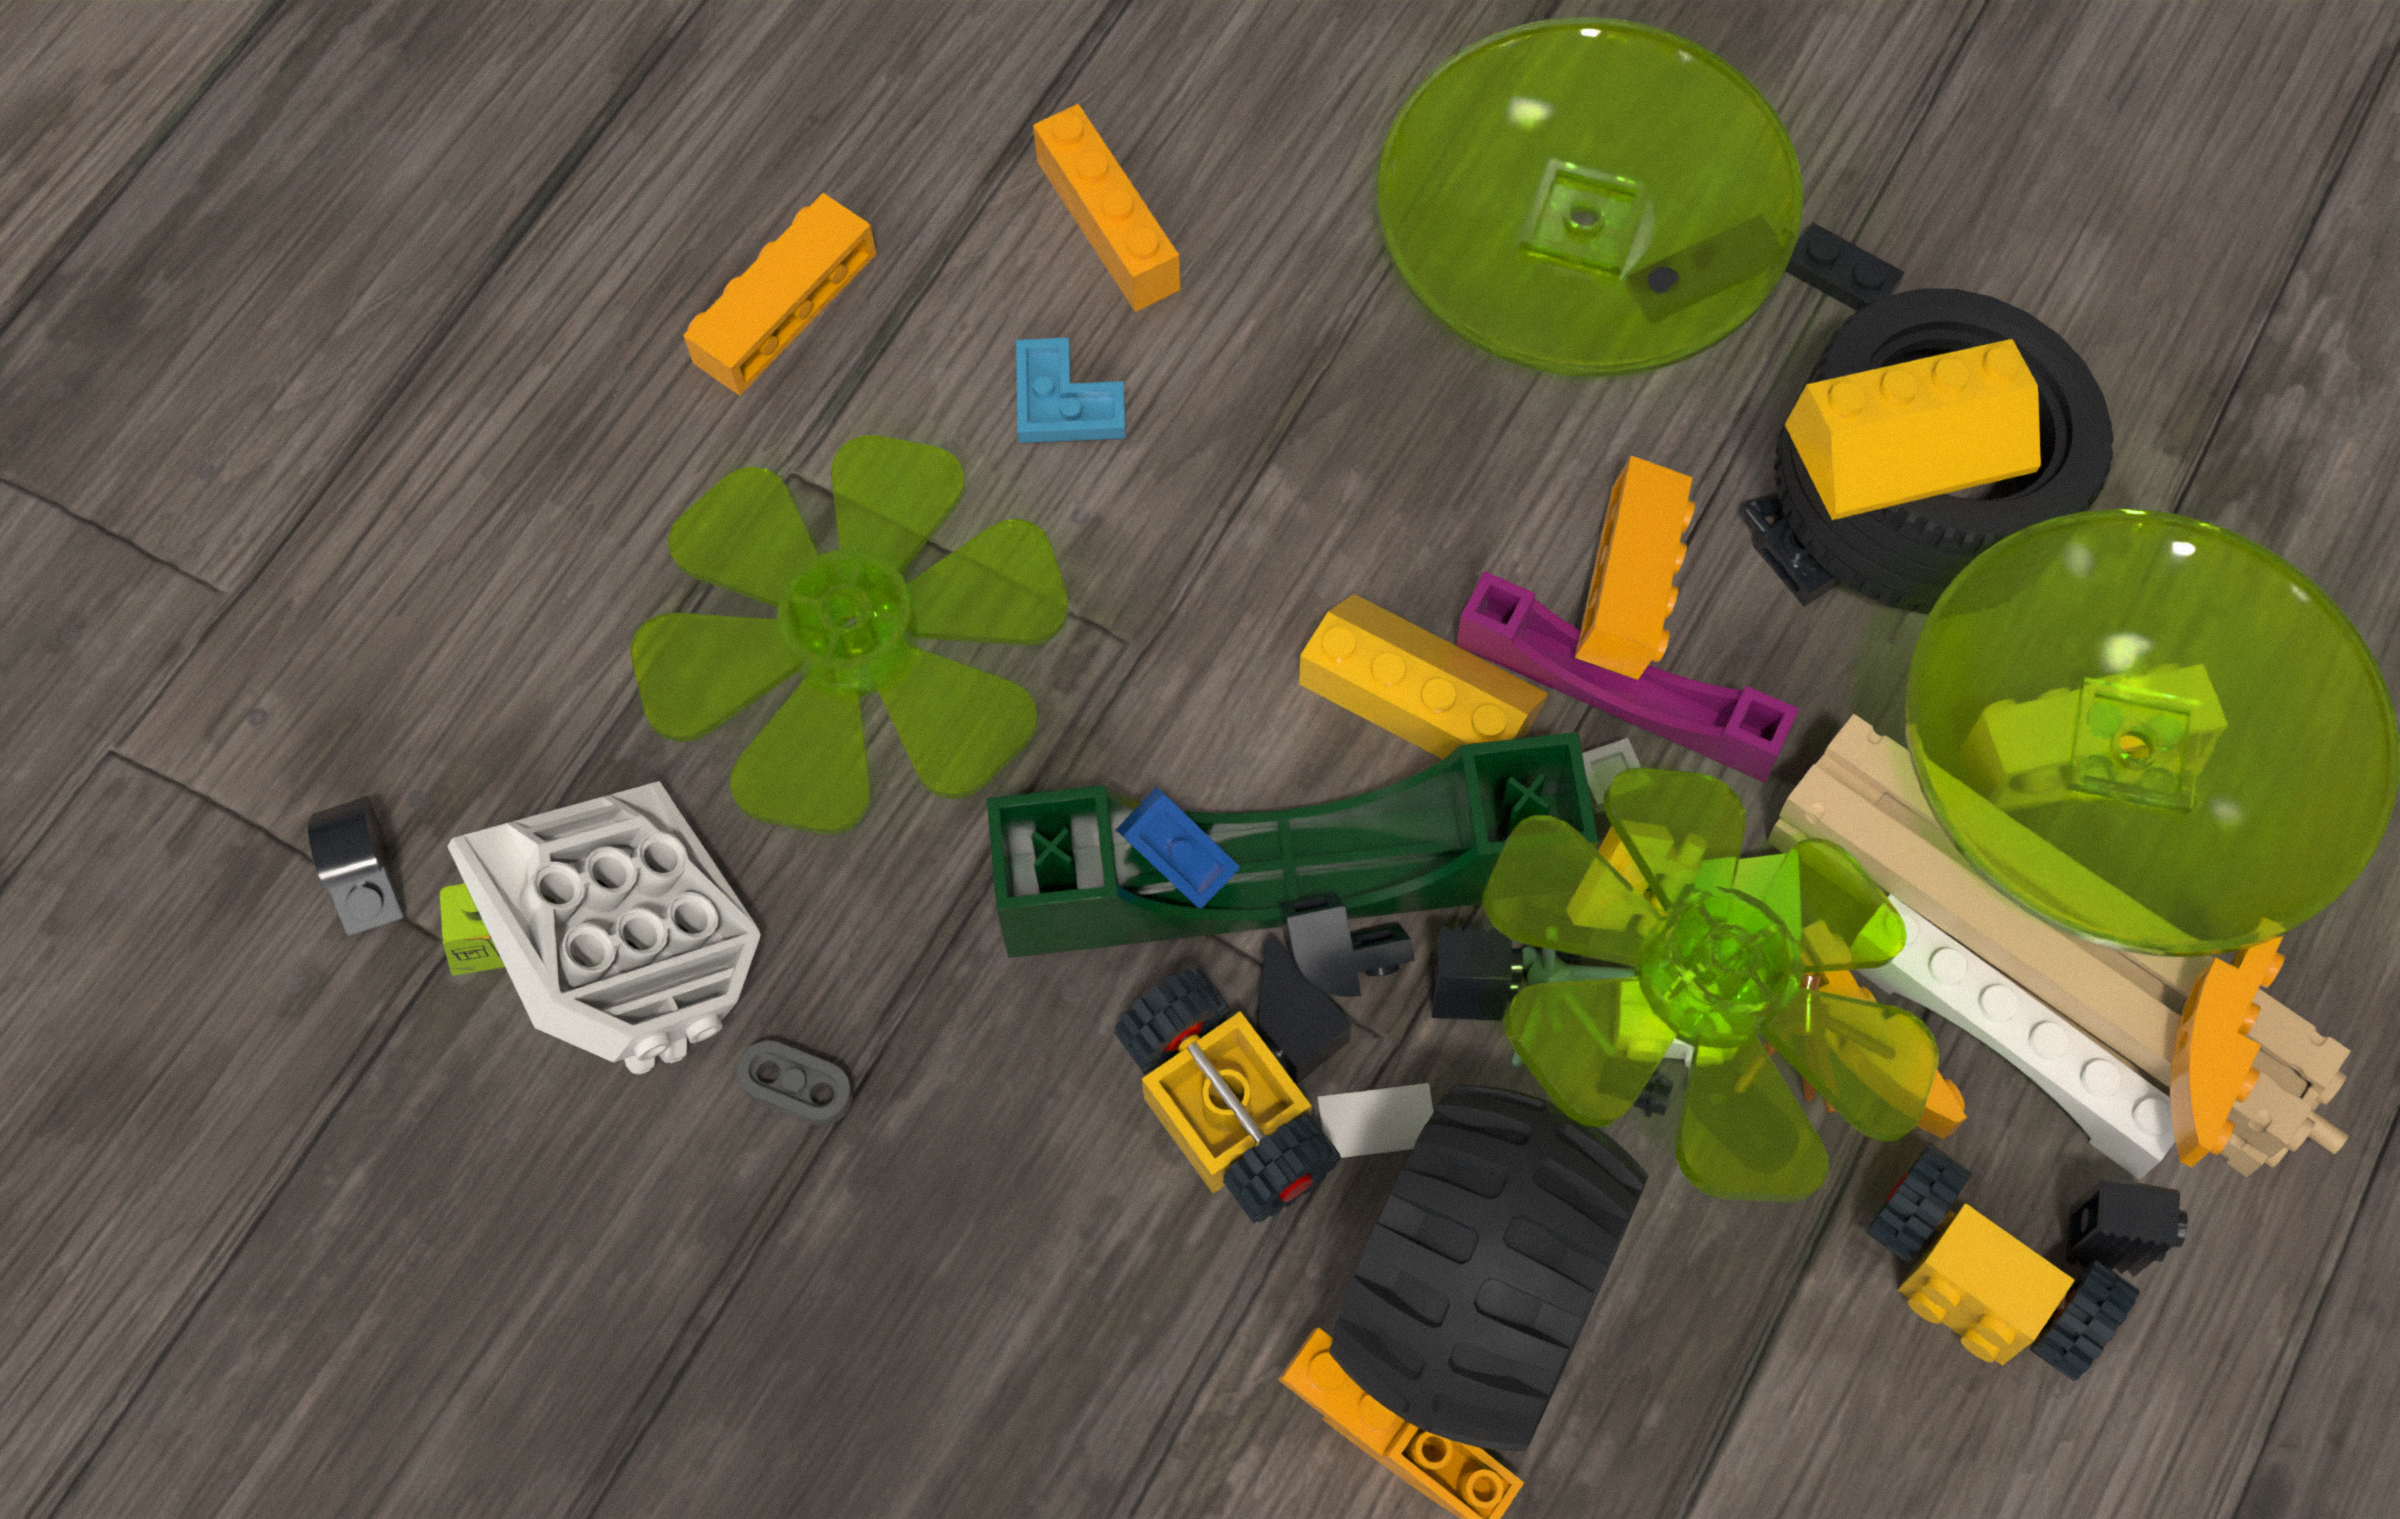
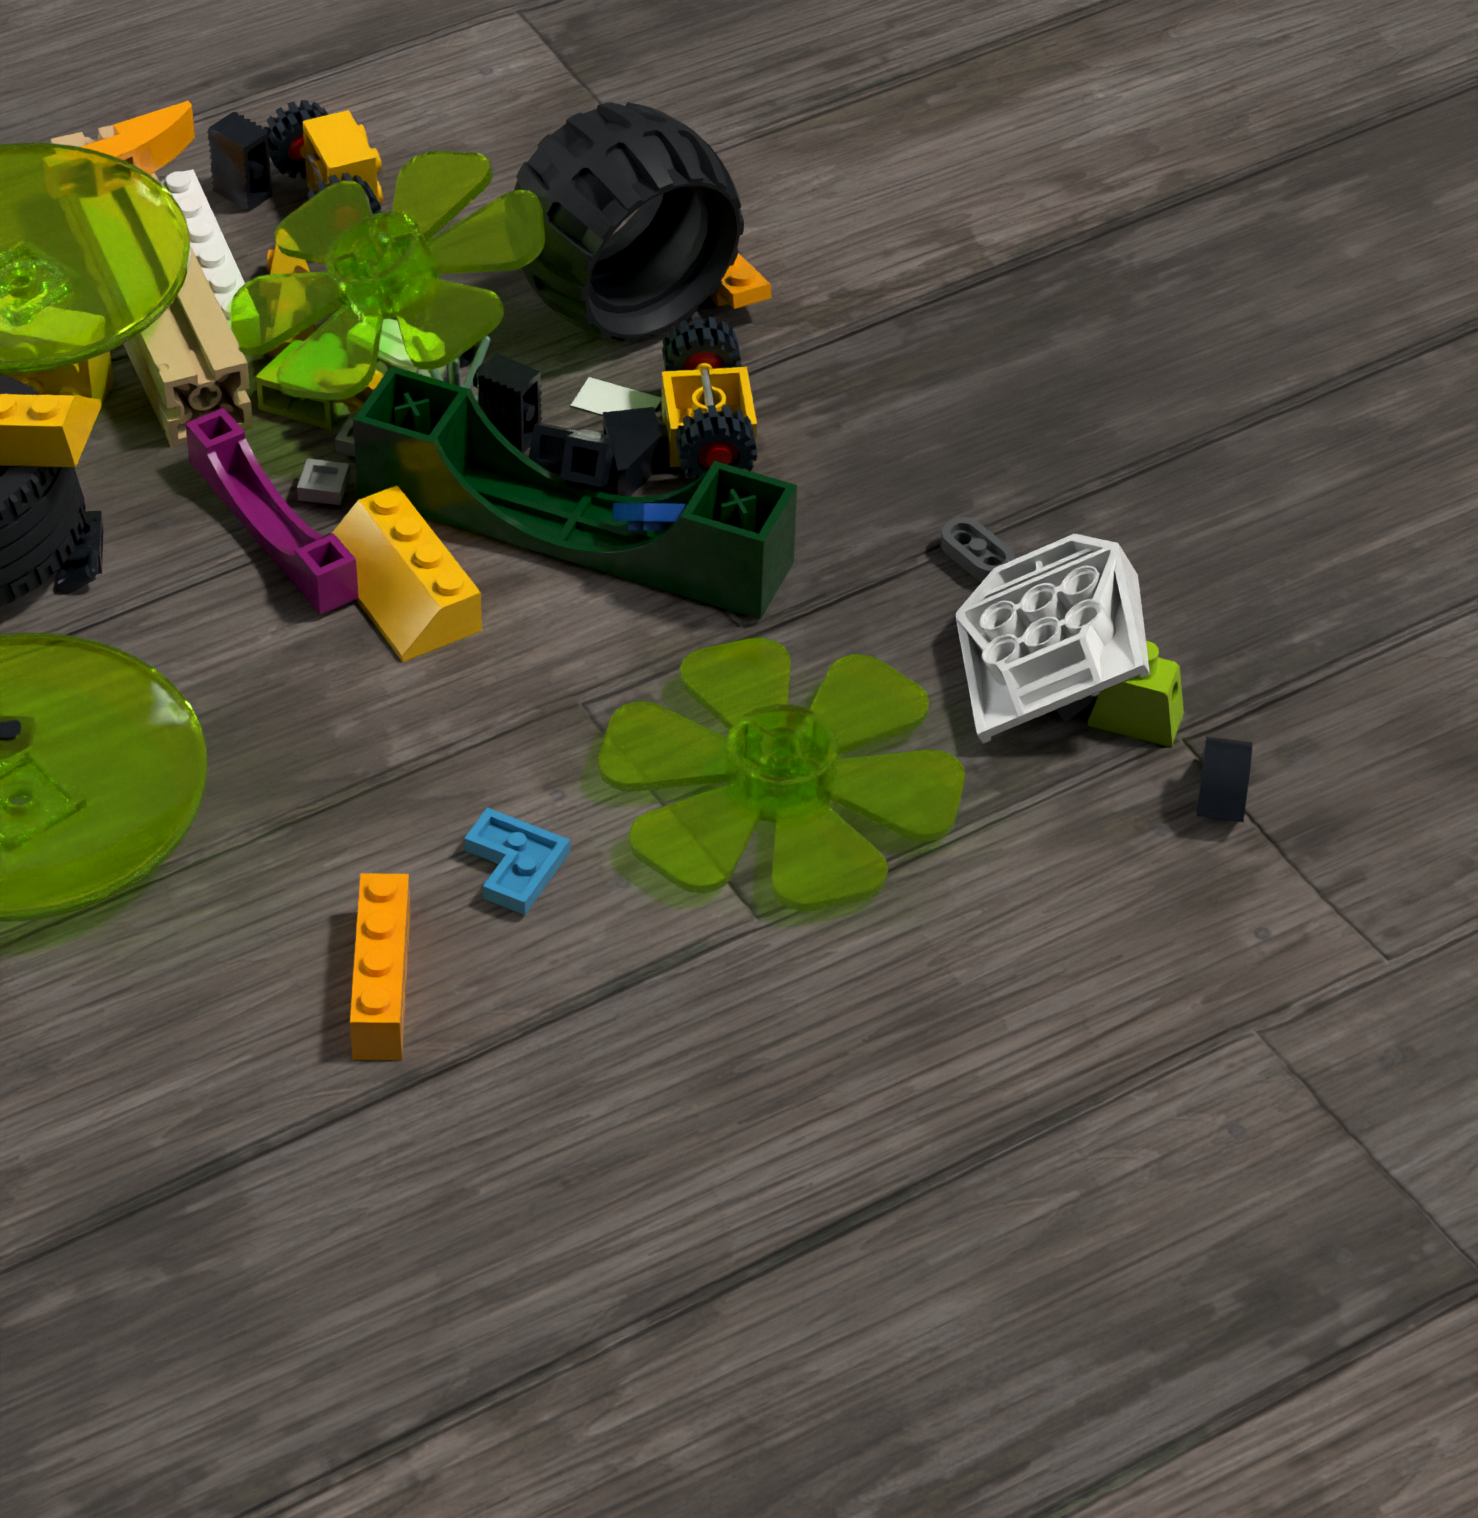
camera: 155 degrees left, 20 degrees down
light orange brick [683,193,877,396] -> none
light orange brick [1575,455,1695,680] -> none

